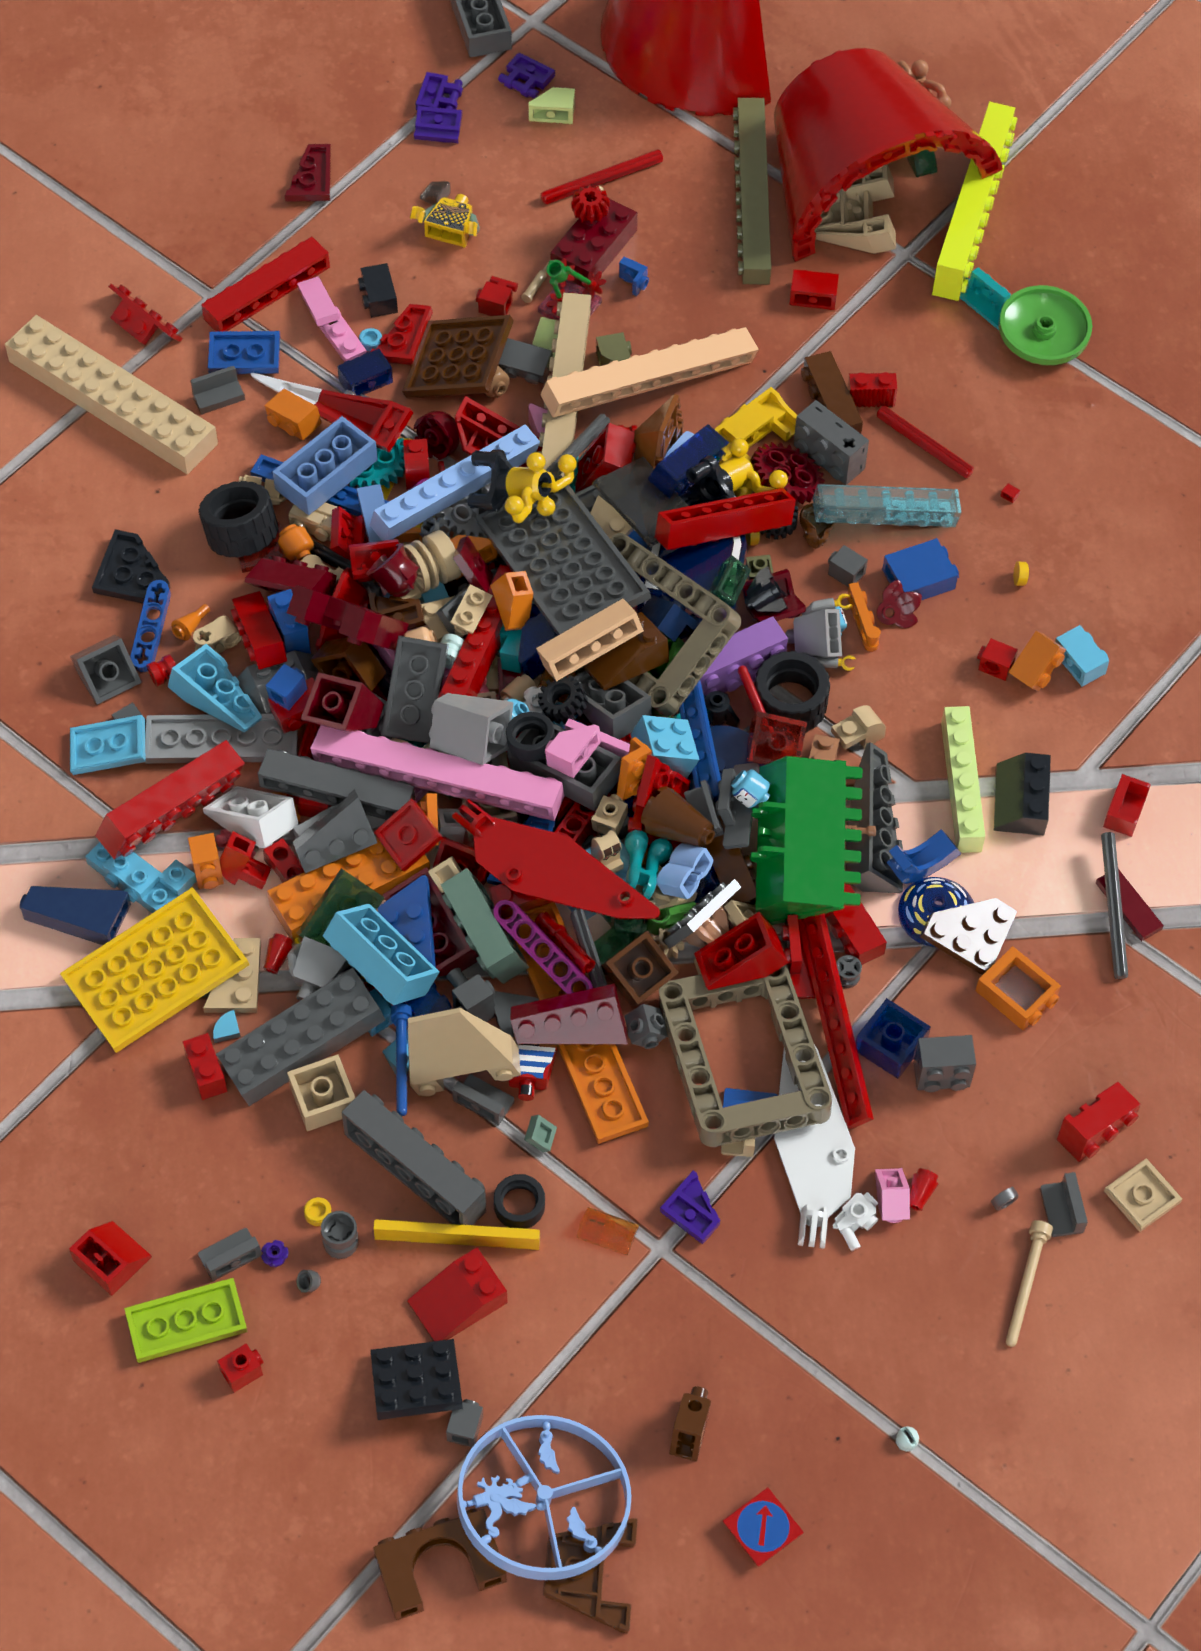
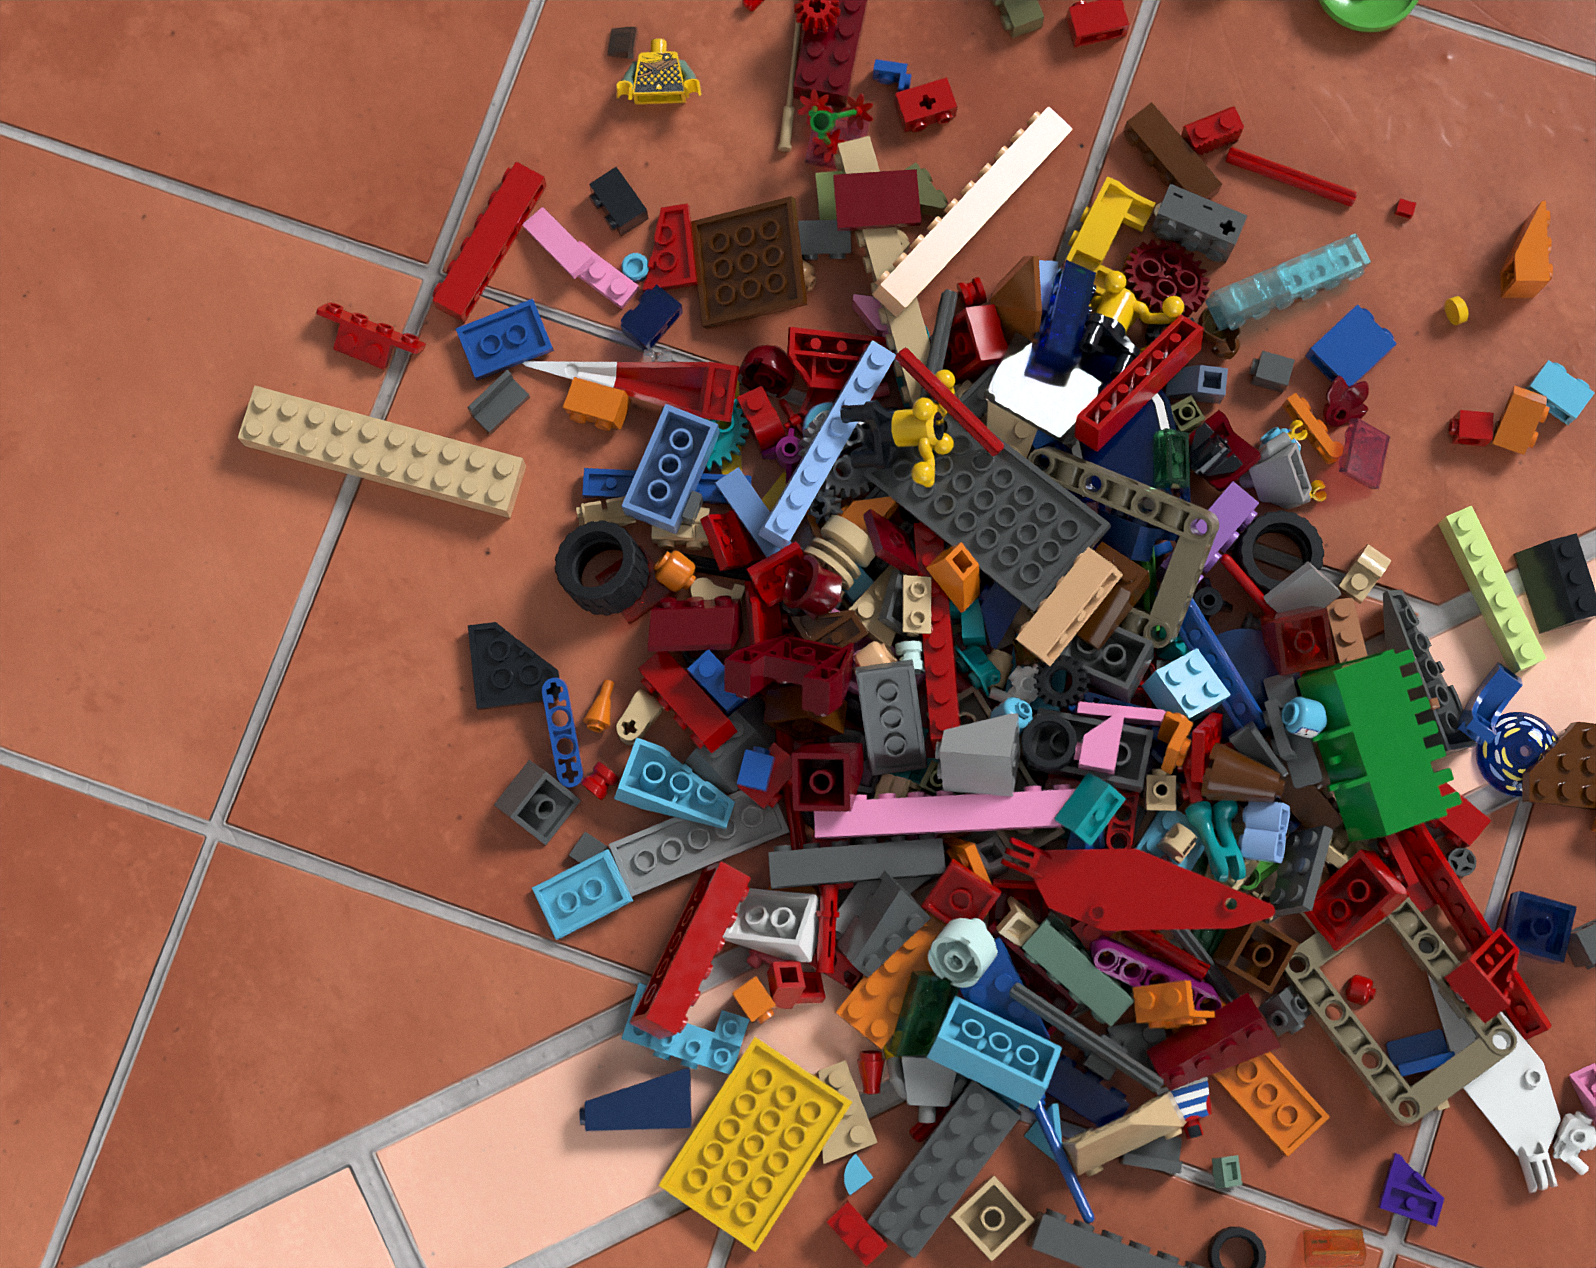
camera: 20 degrees left, 20 degrees up
dark red wing [285,144,331,202] -> none
red brick [476,276,518,316] -> none
none -> dark grey tile [682,490,703,526]
none -> red pin [815,885,840,973]
none -> dark red tile [833,169,921,231]
none -> red brick [894,77,958,133]
none -> red axle [895,347,1004,457]
none -> light aqua brick [928,918,998,987]
none -> teal hinge [954,645,1001,697]
none -> dark grey axle [1009,983,1164,1093]
none -> teal panel [1055,773,1126,846]
none -> orange bracket [1133,980,1215,1029]
none -> sand blue slope [1165,365,1228,404]
none -> light grey tile [1263,561,1342,629]
none -> clear pink tile [1339,418,1390,489]
none -> red piece [1345,974,1377,1006]
none -> red wedge [1444,927,1520,1024]
none -> orange slope [1500,201,1553,298]

